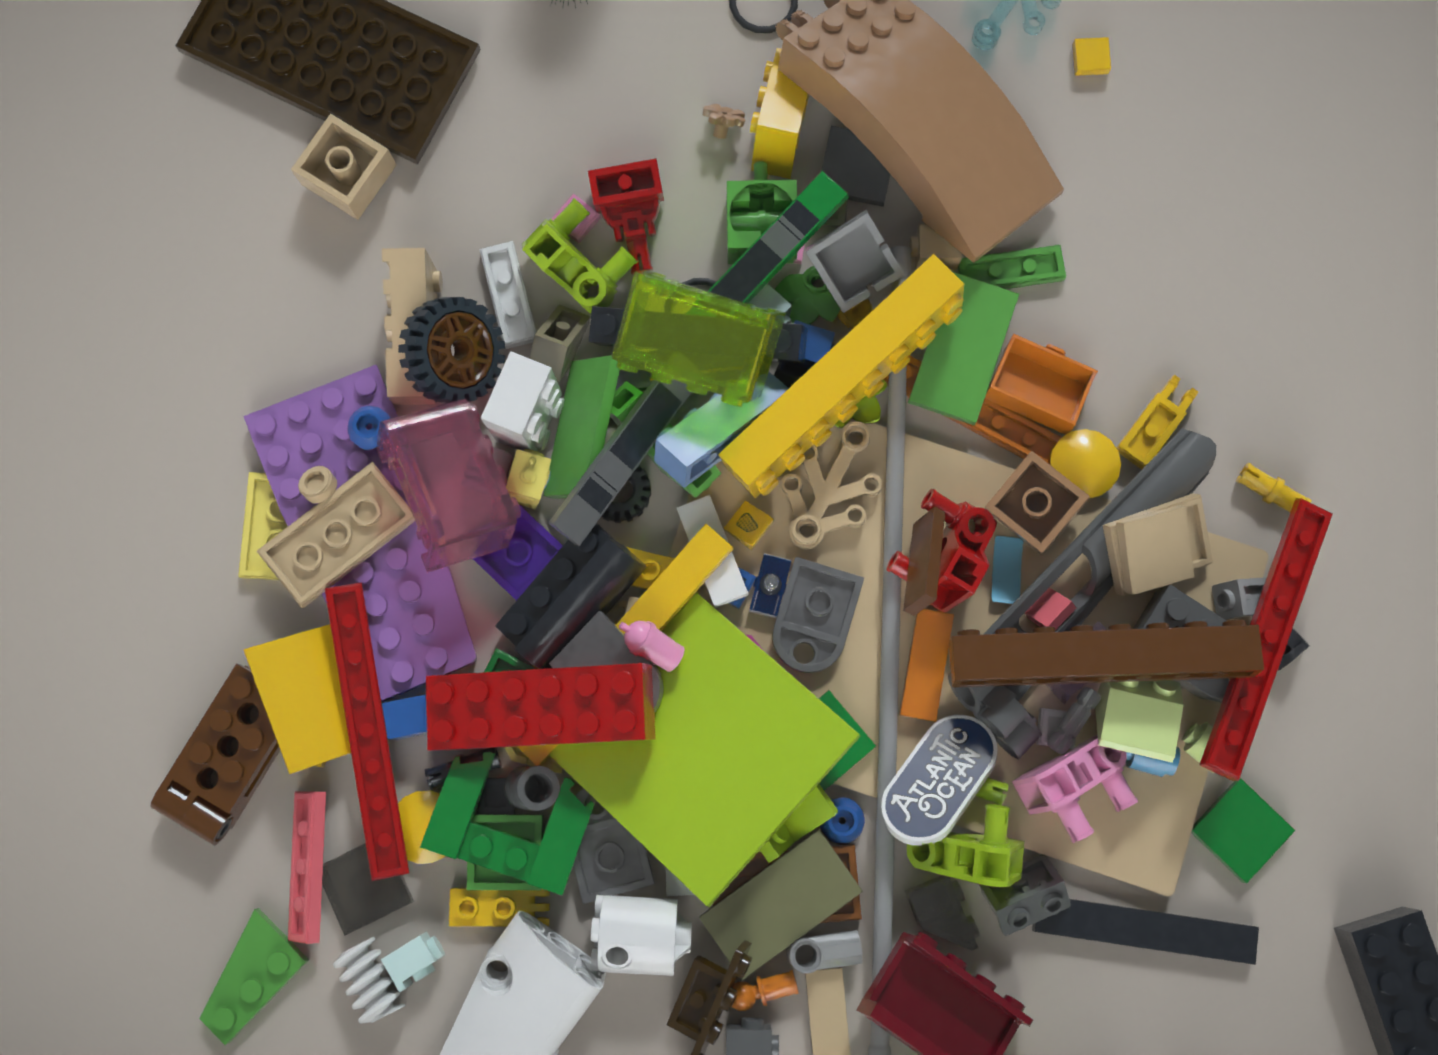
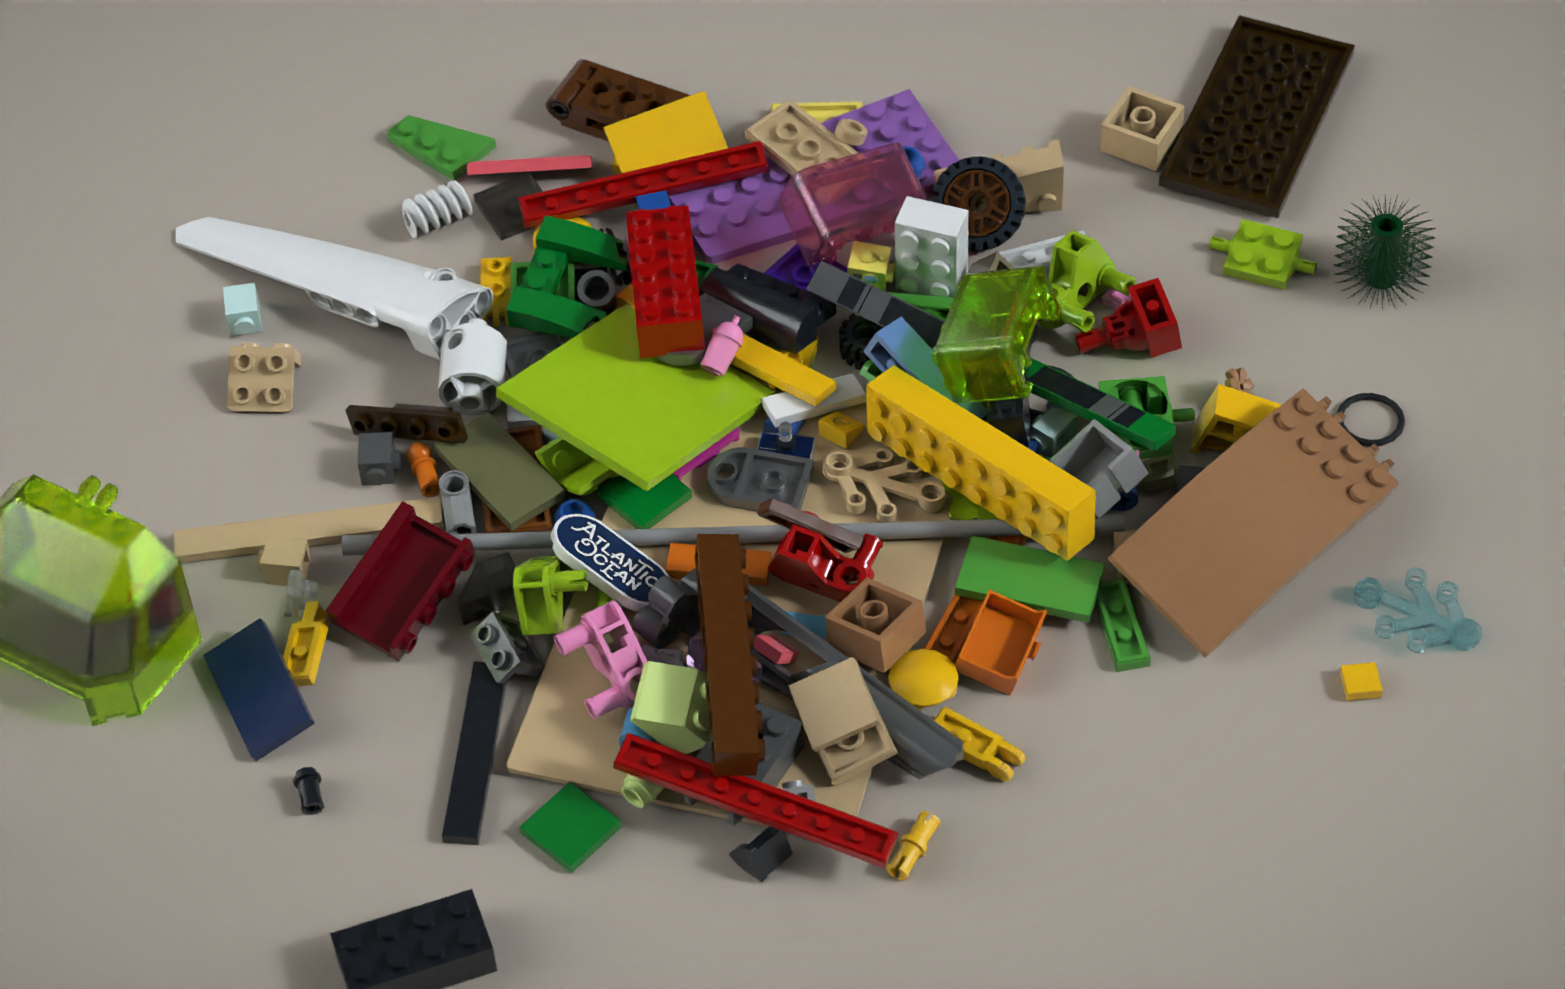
camera: 90 degrees right, 30 degrees down
light aqua brick [381,932,445,993] -> none
none -> lime plate [1209,219,1317,290]

